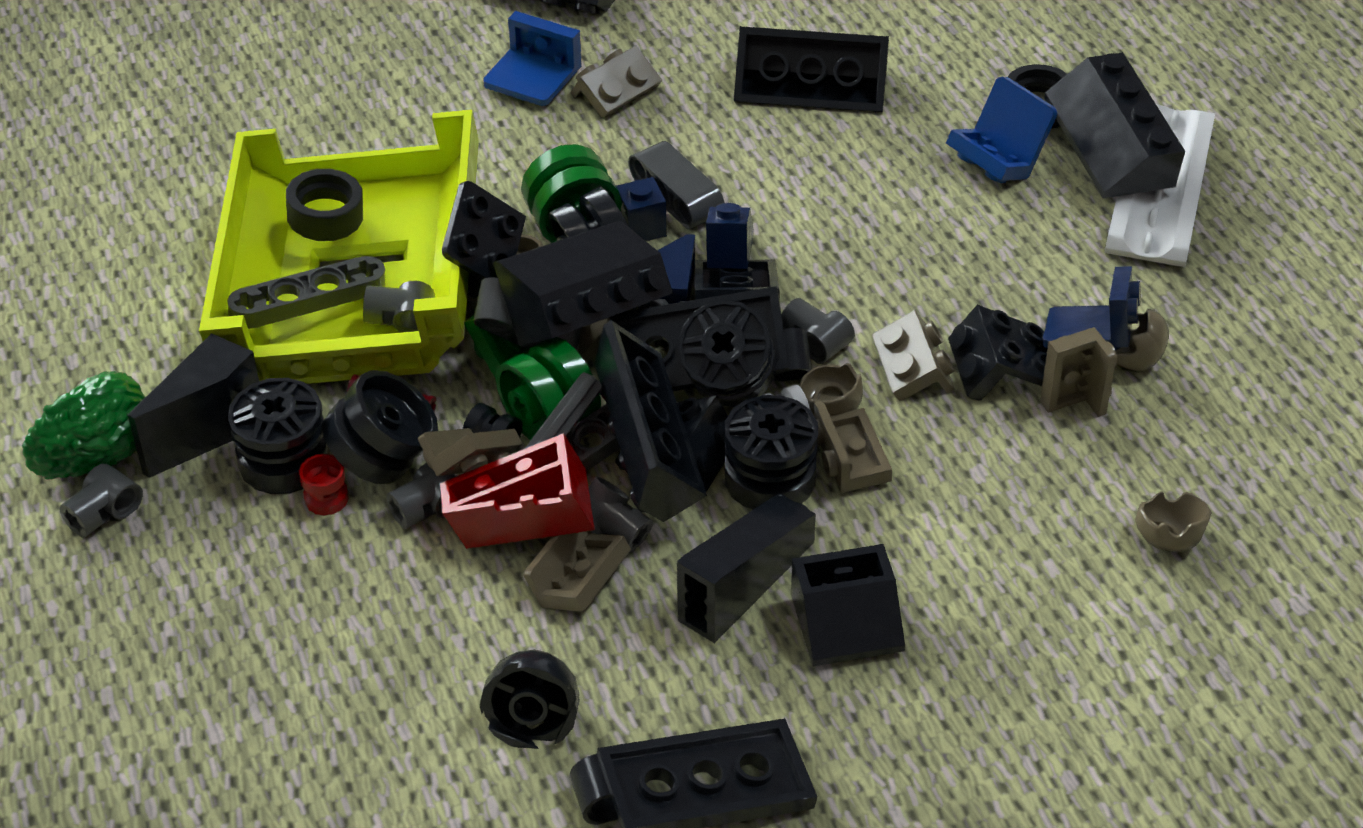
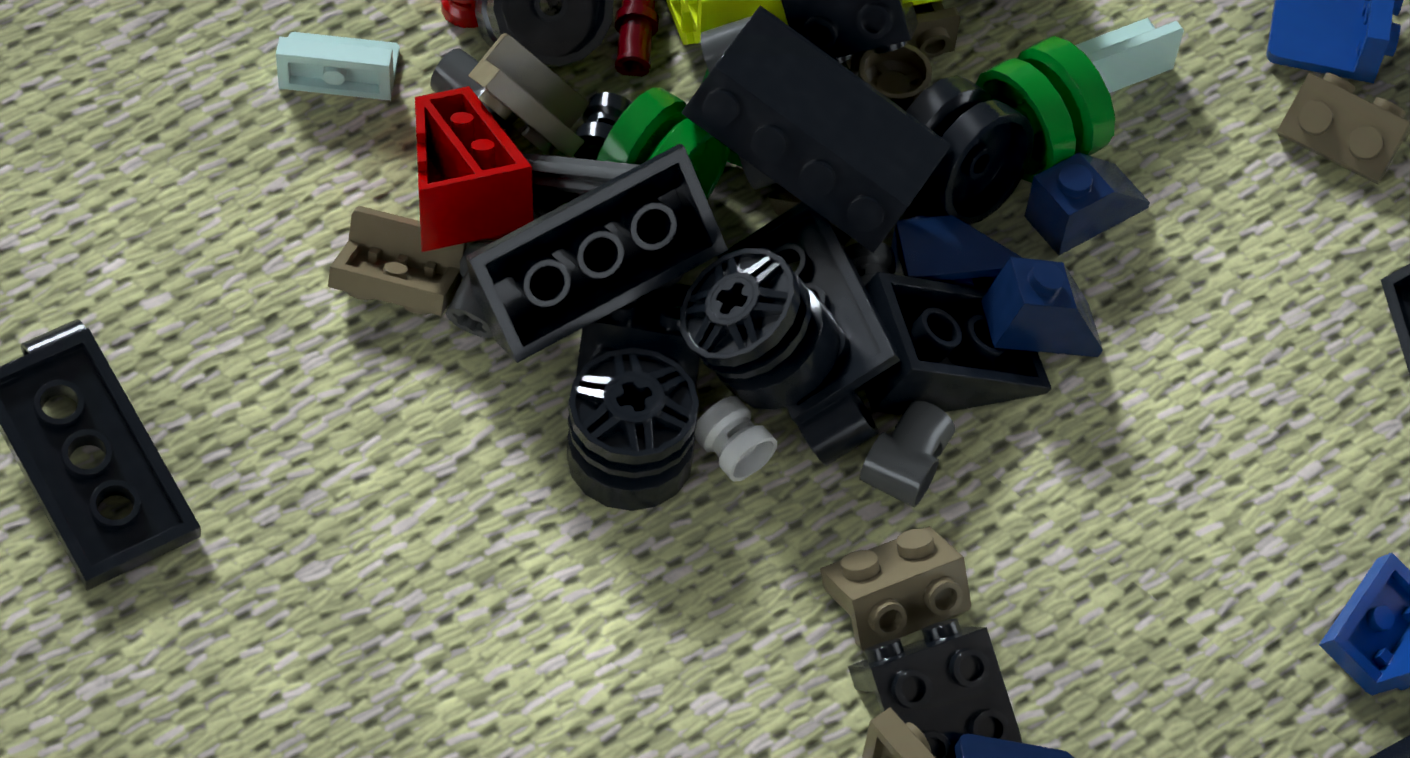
camera: 70 degrees right, 10 degrees up
black cylinder [480,649,580,749] -> none
dark grey beam [628,141,725,229] -> none
black slope [677,493,816,644] -> none
black slope [791,544,905,667] -> none
dark tan hair [799,363,863,416] -> none
dark tan bracket [814,401,892,493] -> none
none -> light aqua panel [276,32,400,101]
none -> light aqua panel [1075,18,1184,93]

